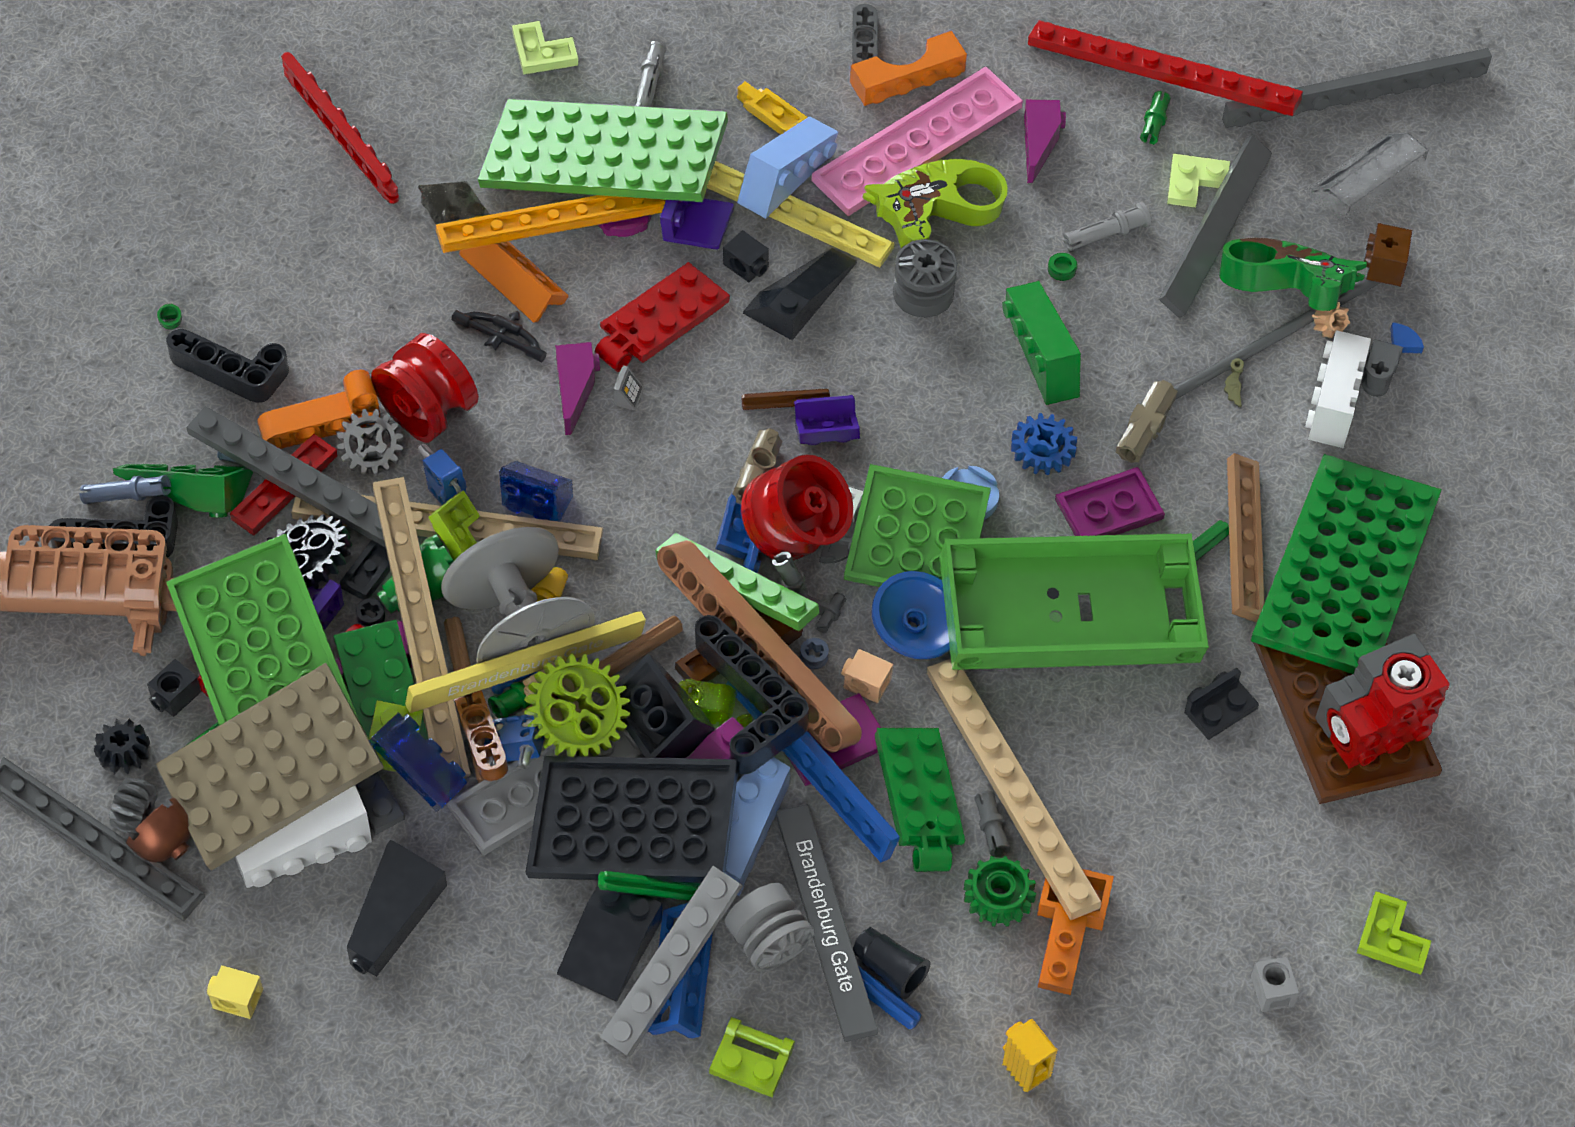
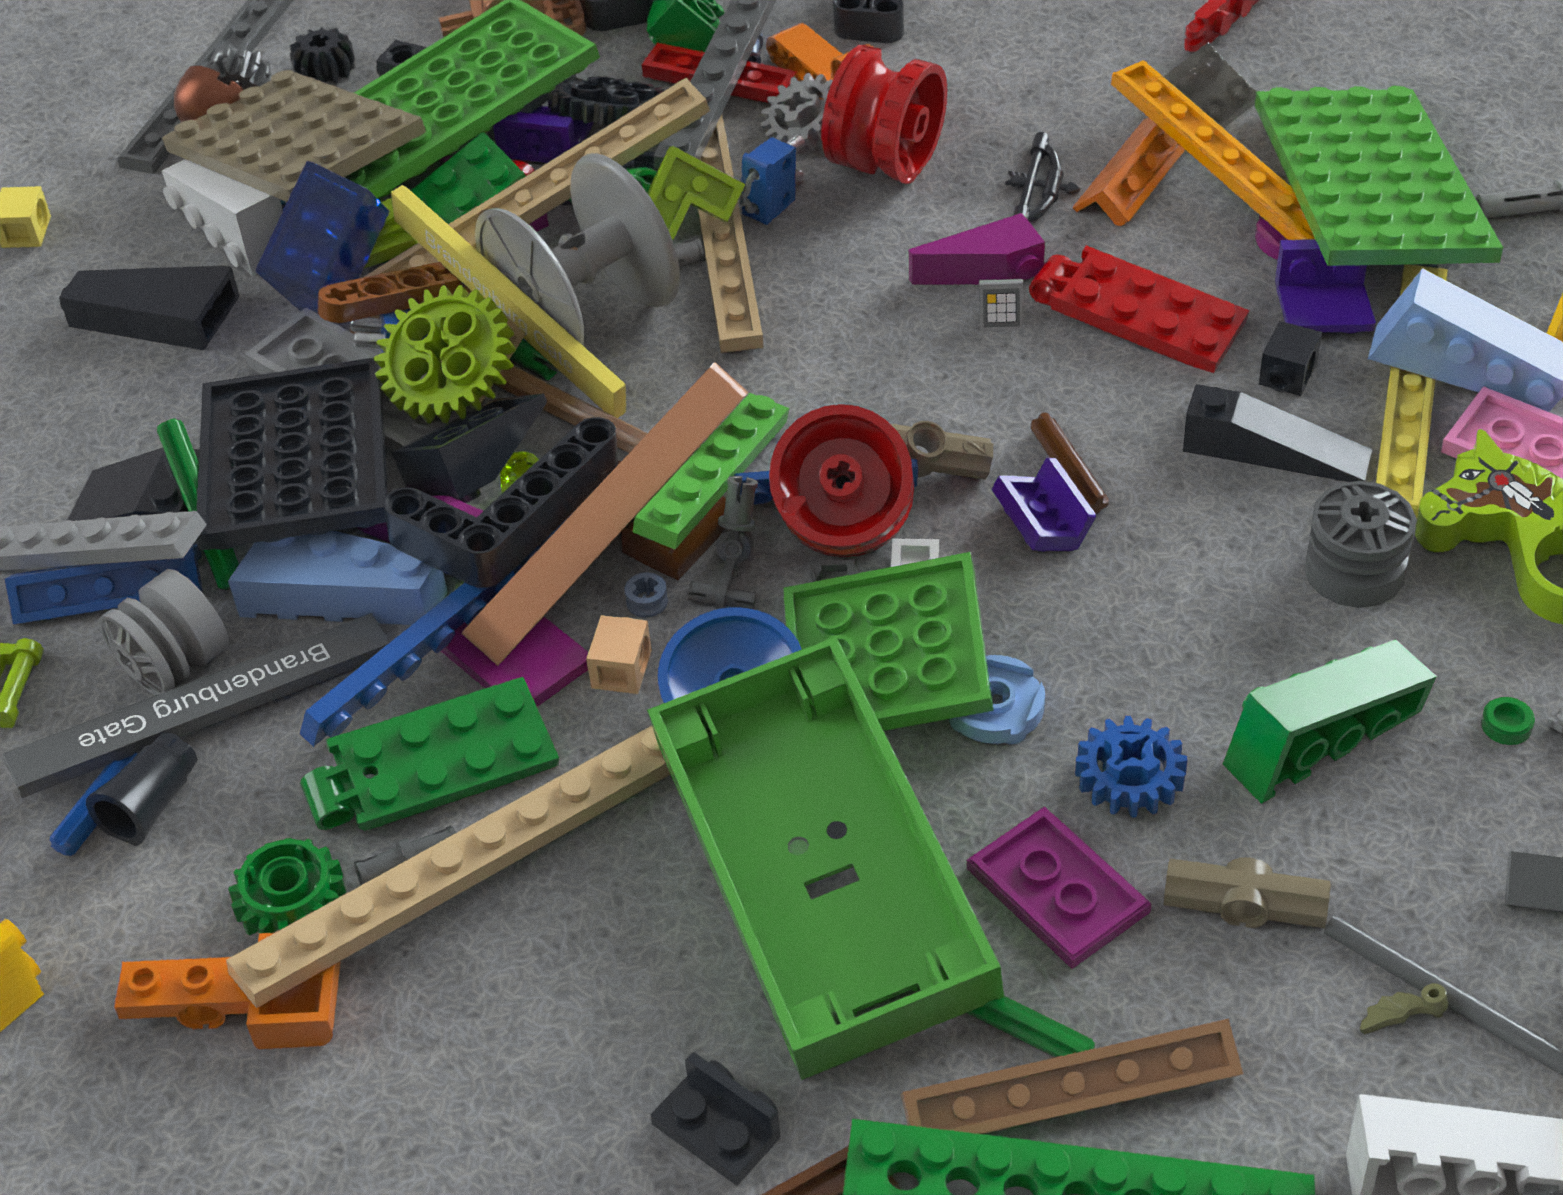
camera: 80 degrees right, 10 degrees down
clear blue slope [499,461,573,522] -> none
yellowish green plate [512,21,578,75] -> none
yellow cone [531,567,568,602] -> none

